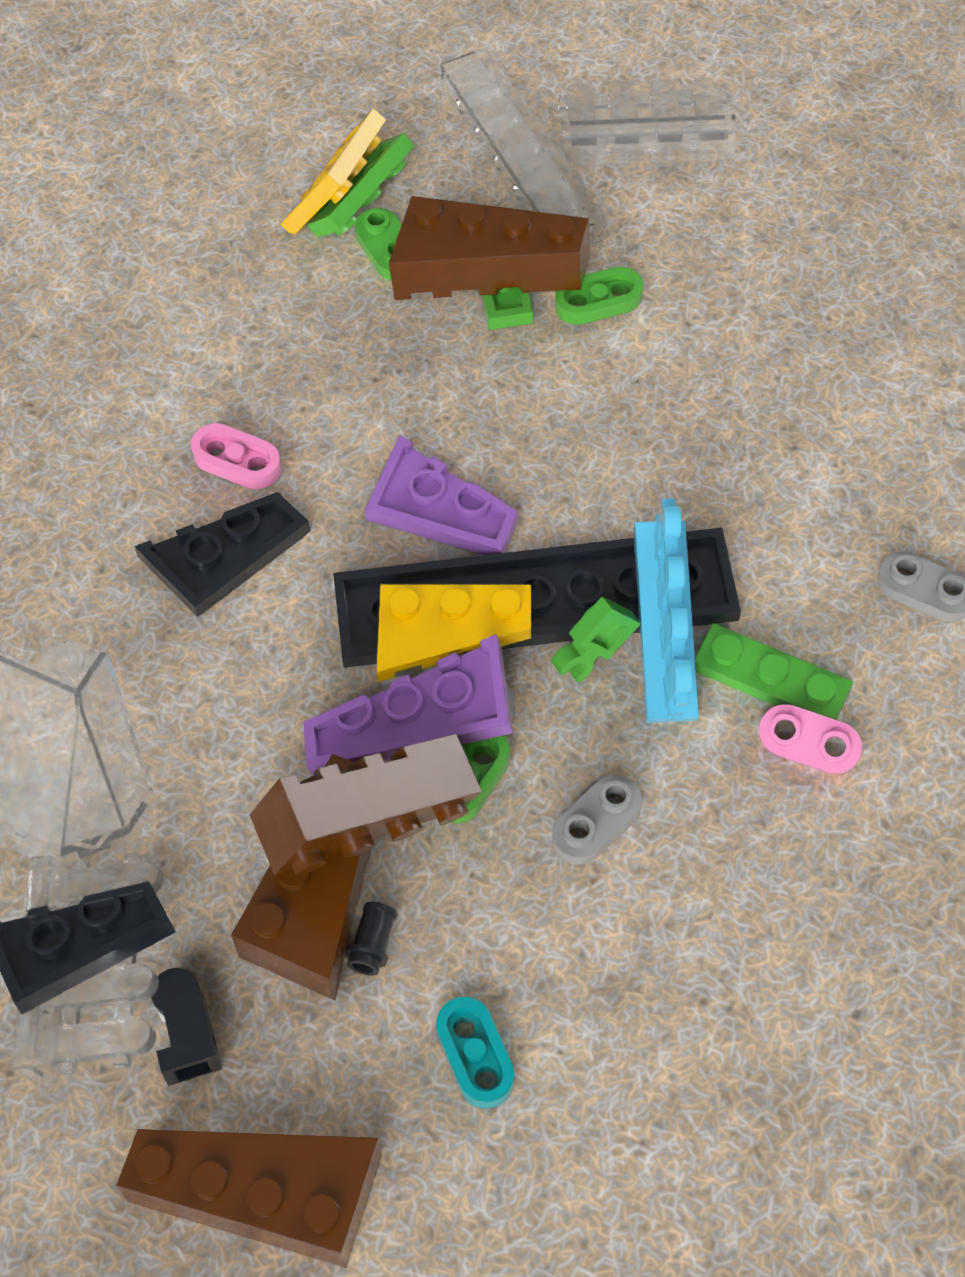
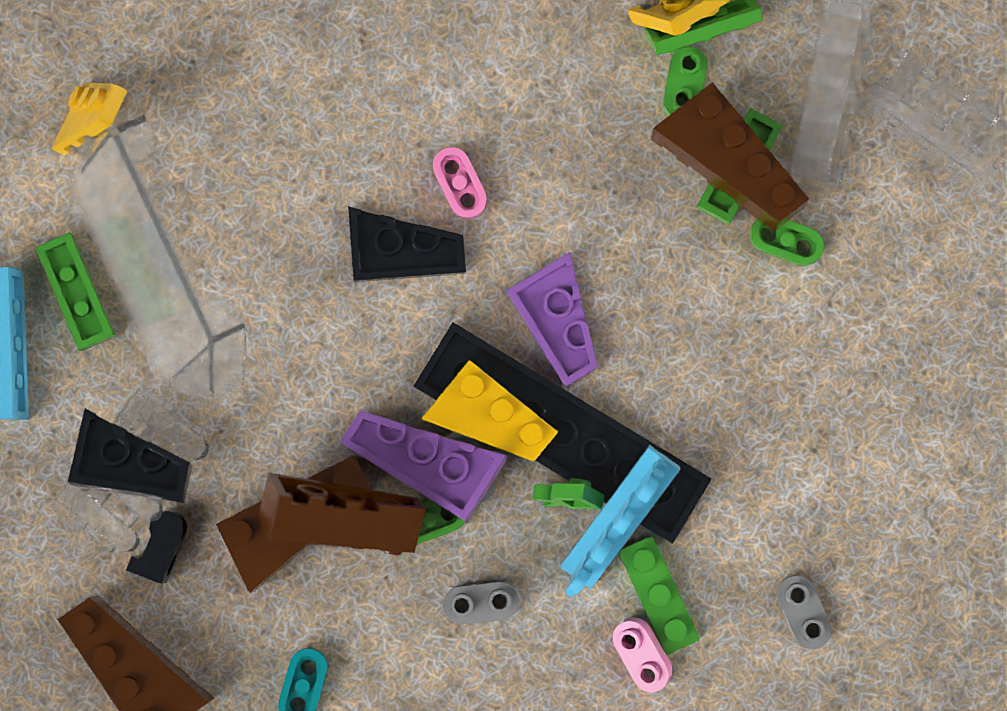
camera: 35 degrees right, 25 degrees up
black pin [345,901,397,976] -> none

